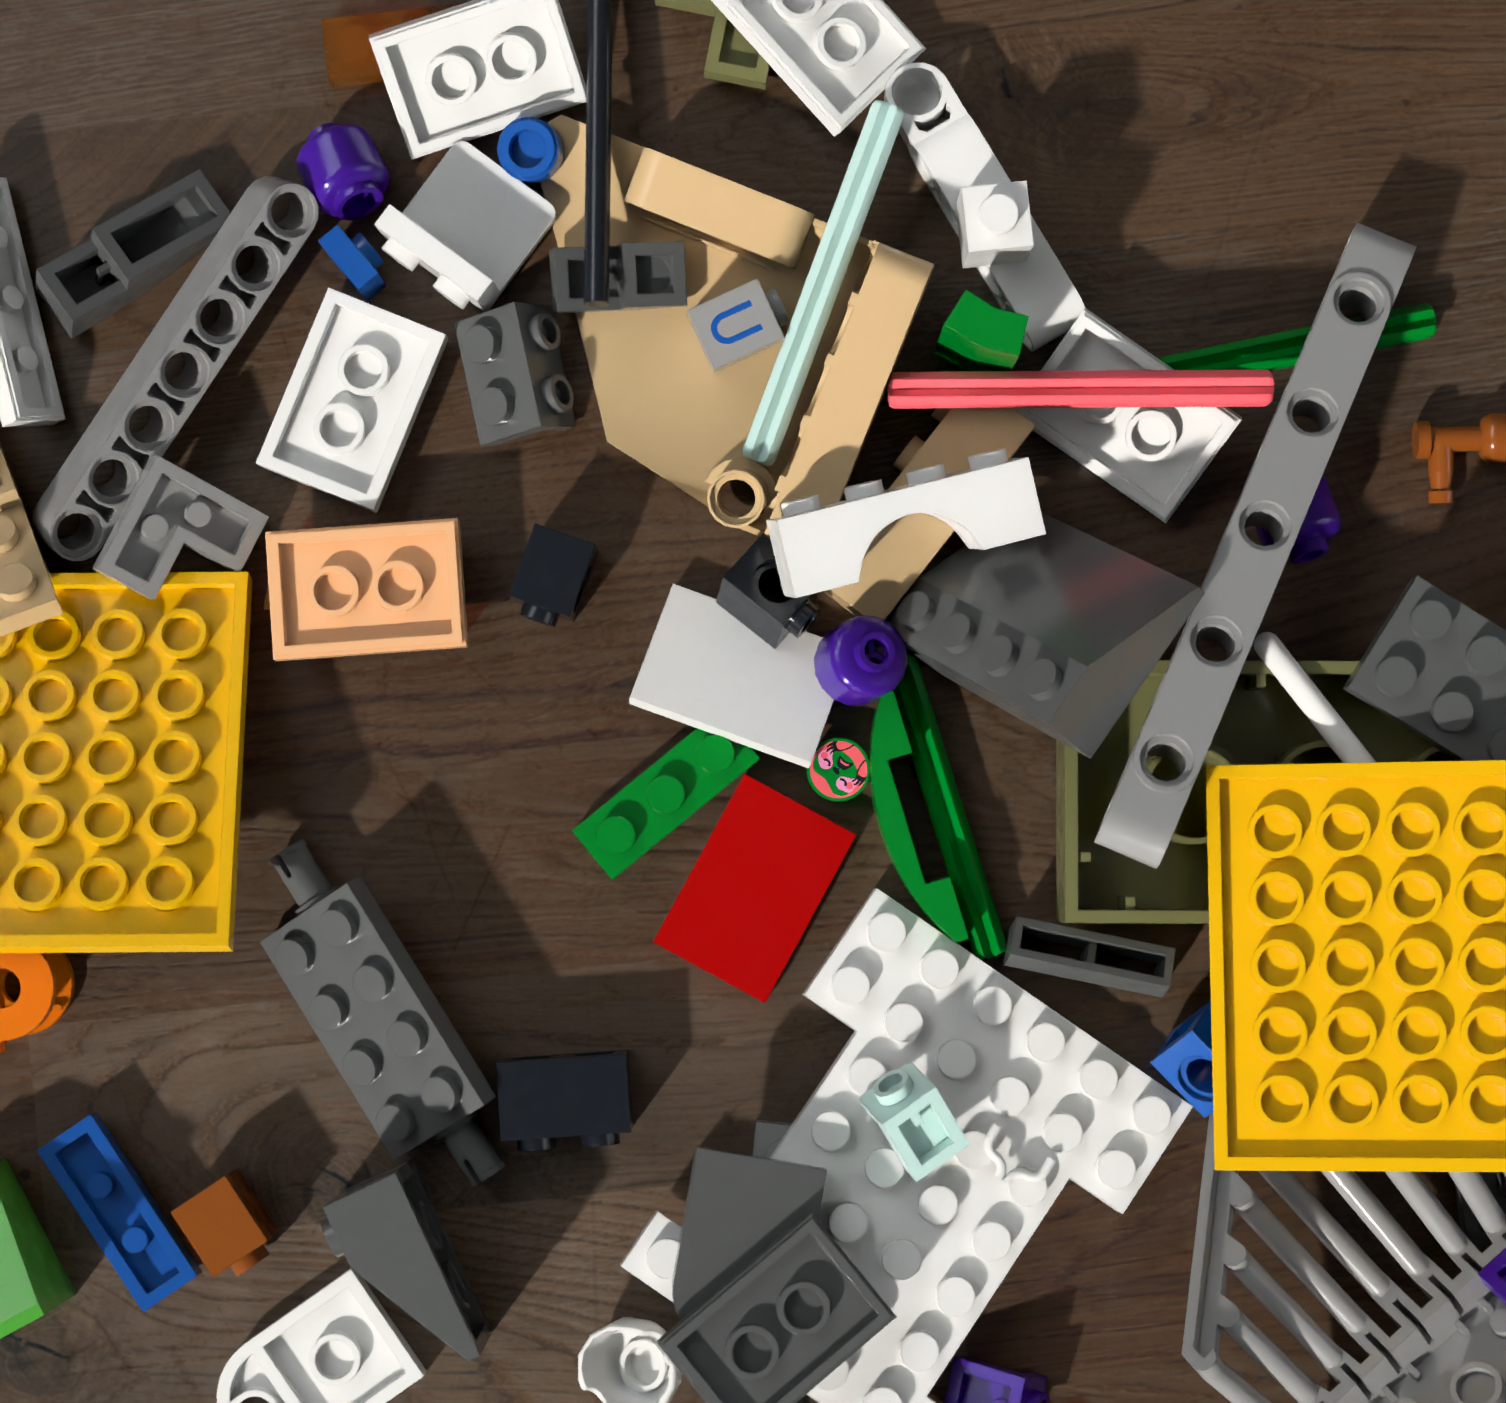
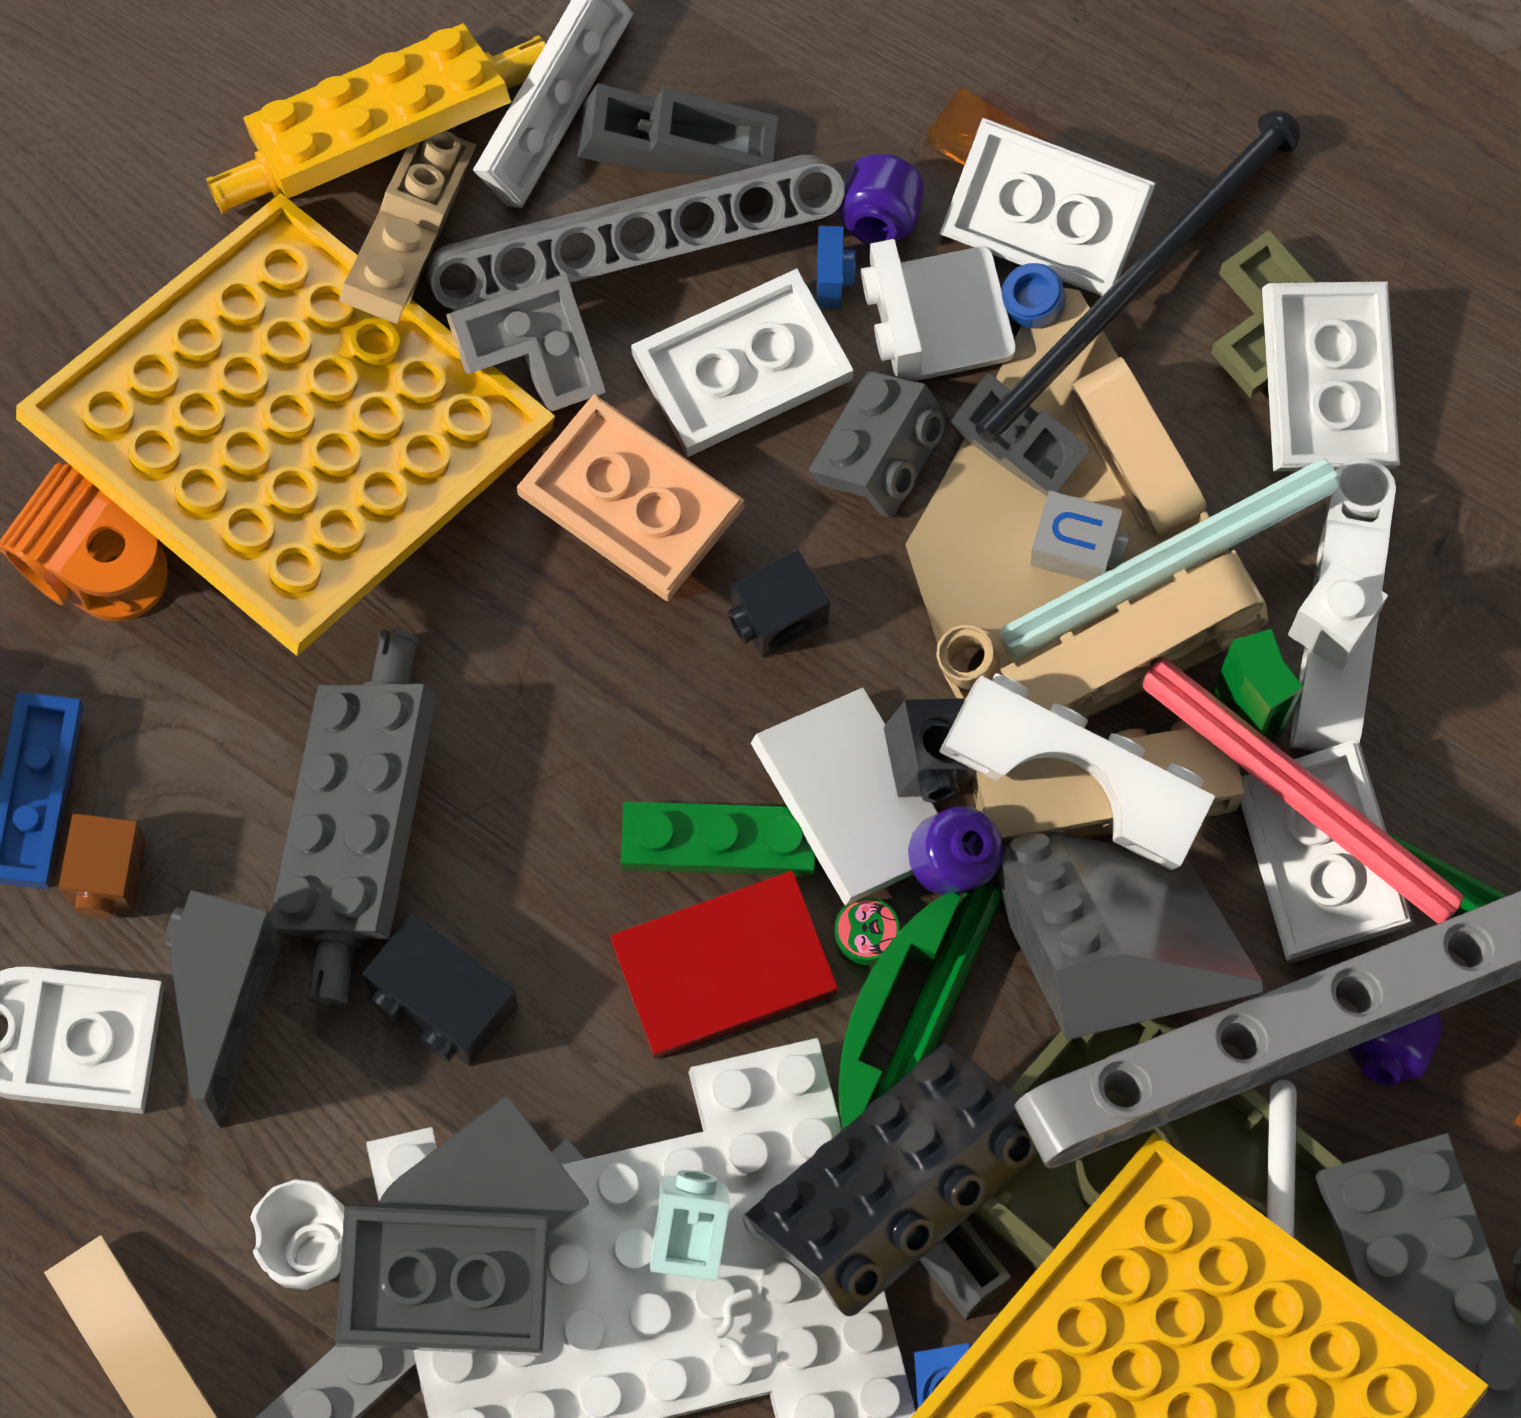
camera: 40 degrees right, 15 degrees down
none -> black bracket [744,1043,1039,1317]

